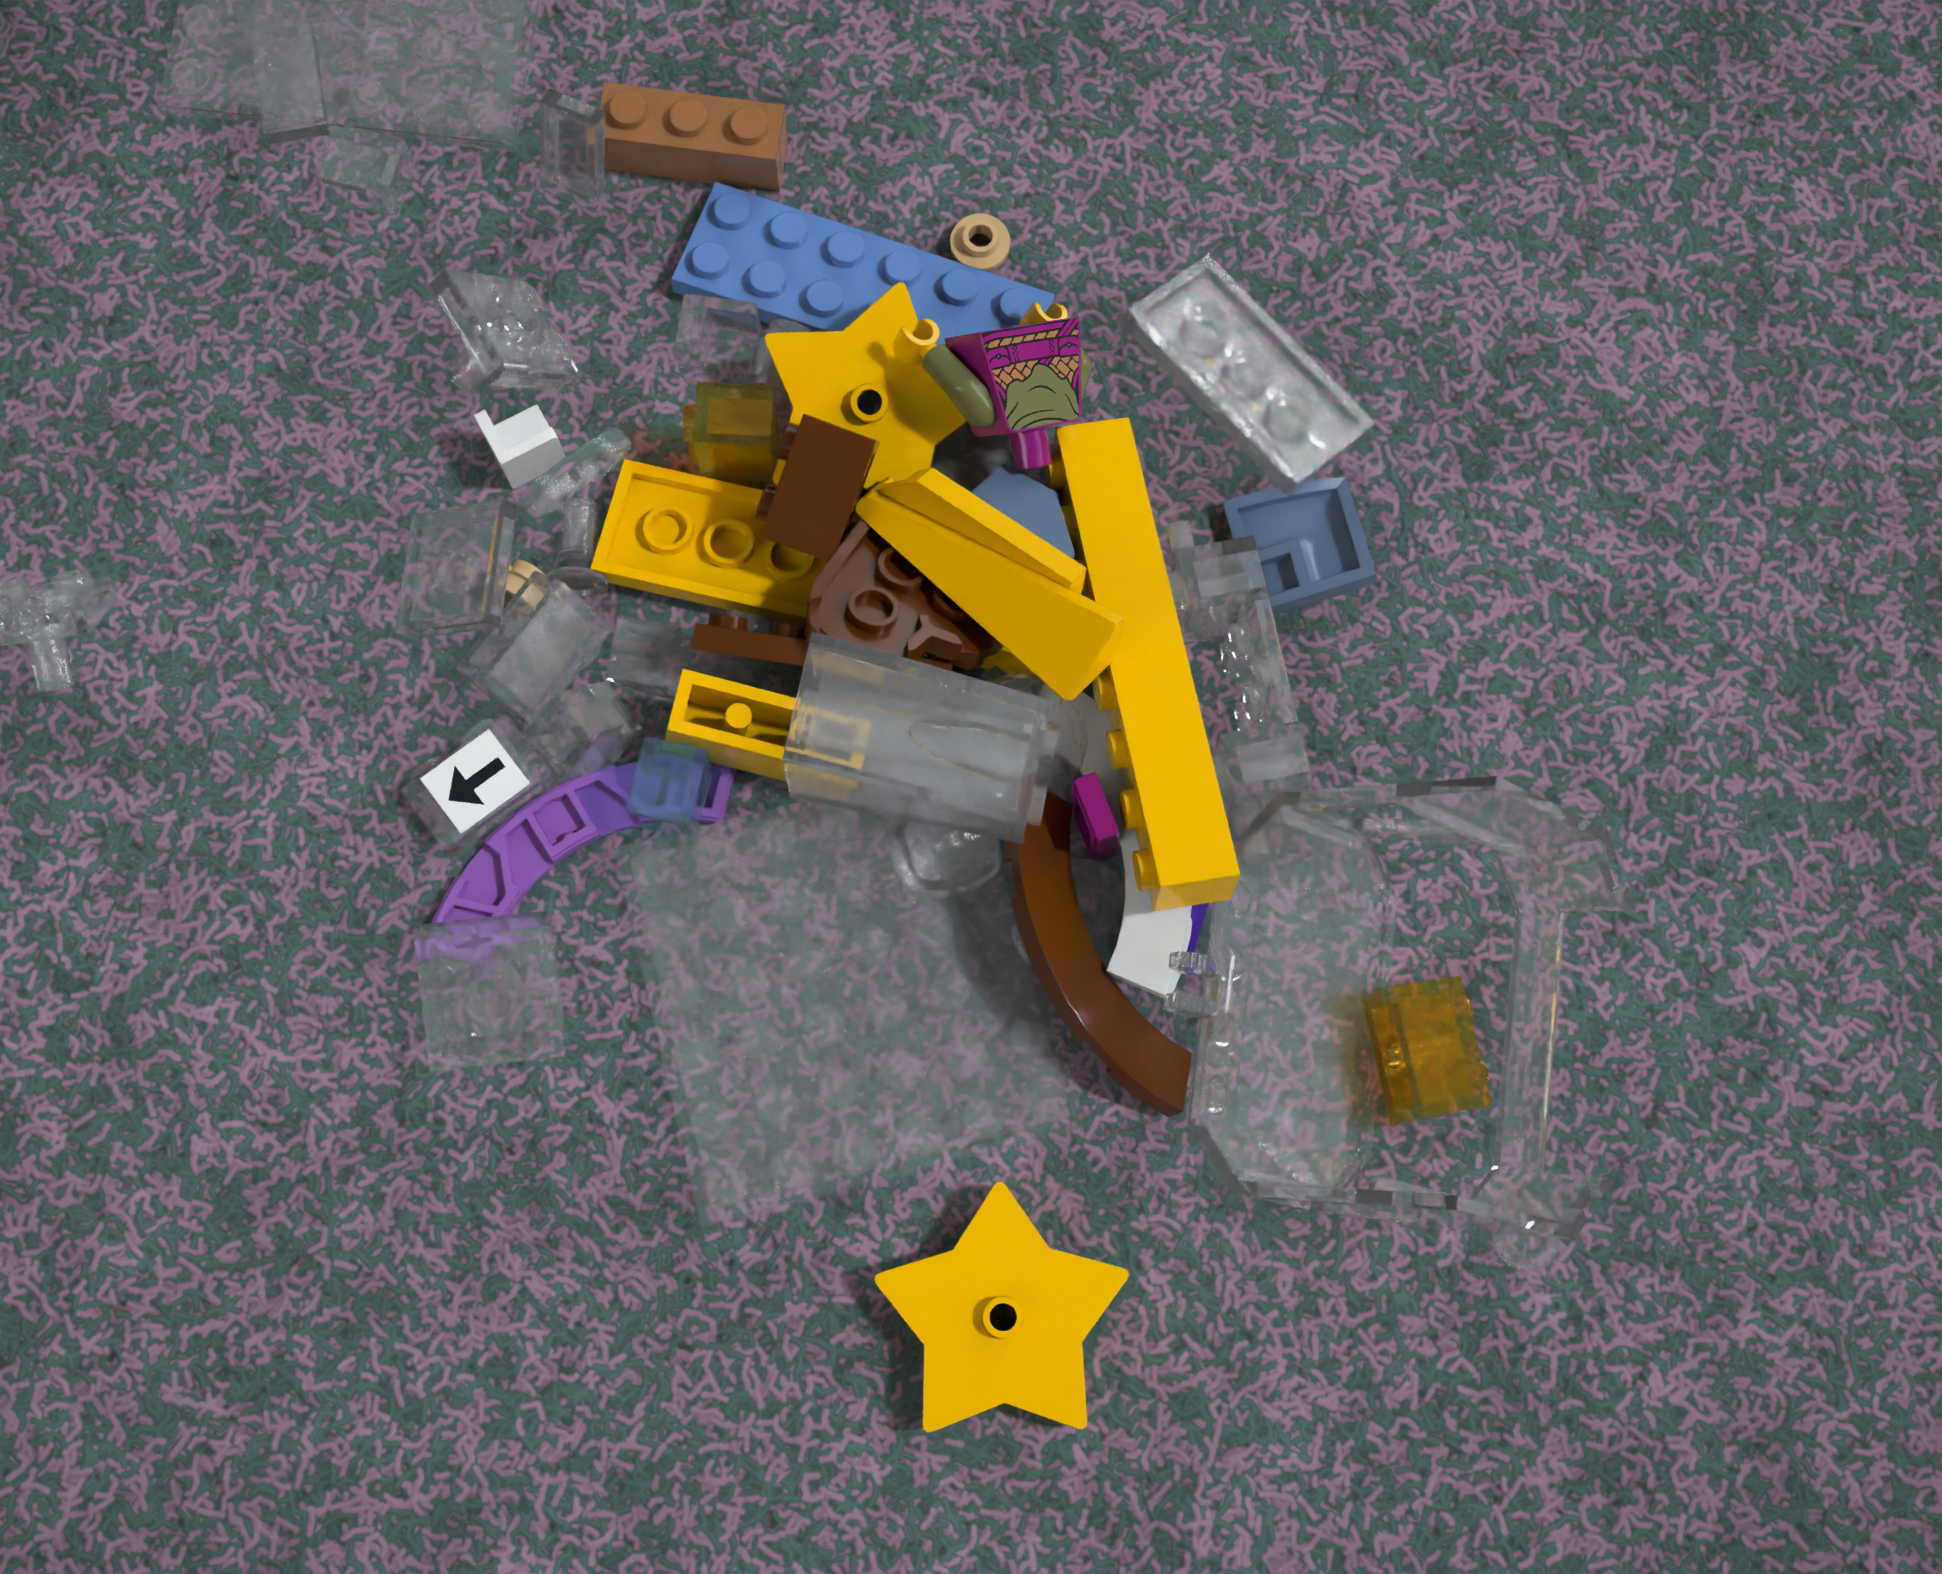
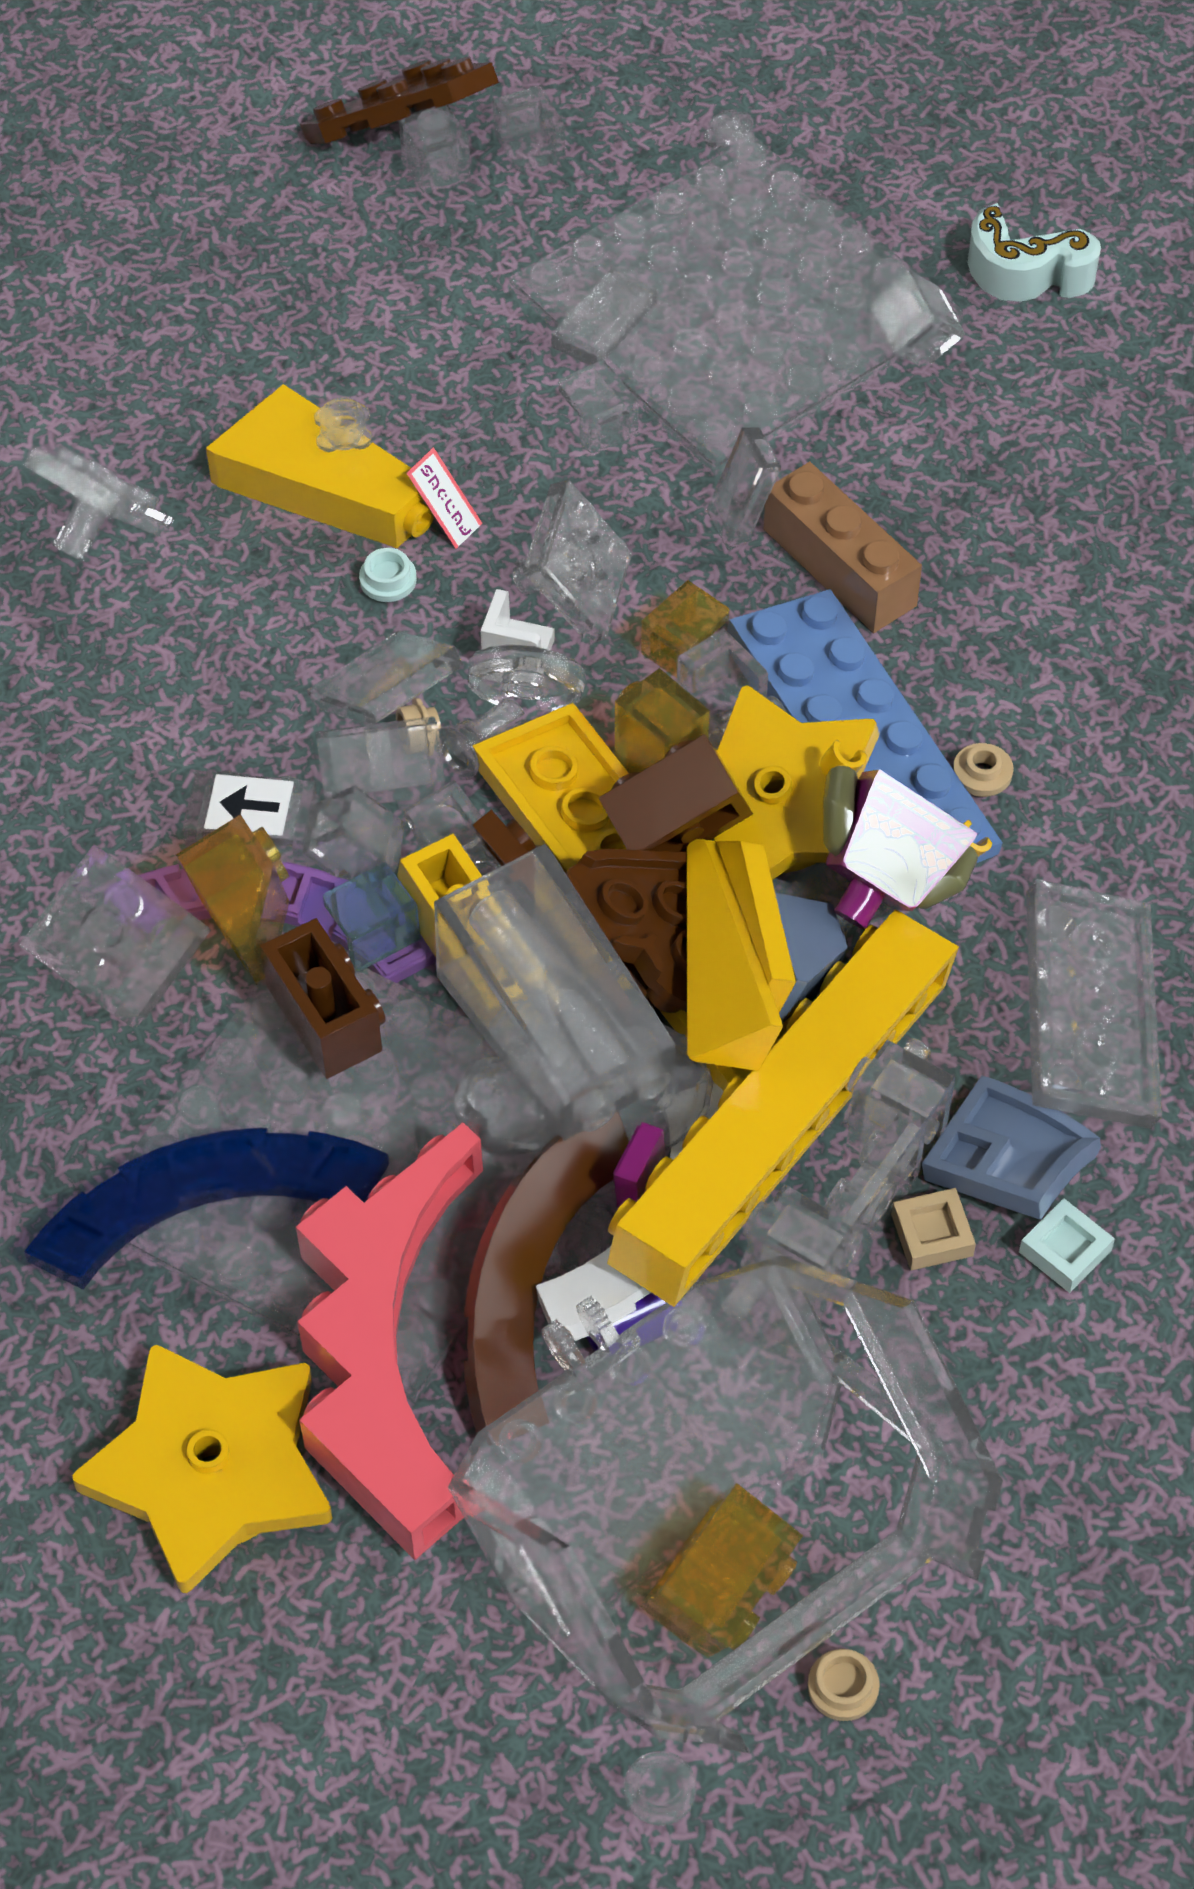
camera: 50 degrees right, 20 degrees down
none -> clear blue tile [24,1128,389,1290]
none -> clear yellow slope [176,814,290,989]
none -> yellow slope [206,384,434,548]
none -> reddish brown brick [260,918,386,1080]
none -> coral arch [296,1123,483,1560]
none -> clear plate [314,397,373,452]
none -> light aqua plate [359,548,417,602]
none -> white sticker [406,447,482,549]
none -> clear yellow panel [641,580,730,684]
none -> tan plate [808,1649,880,1721]
none -> tan plate [891,1188,976,1271]
none -> light aqua plate [1019,1198,1115,1293]

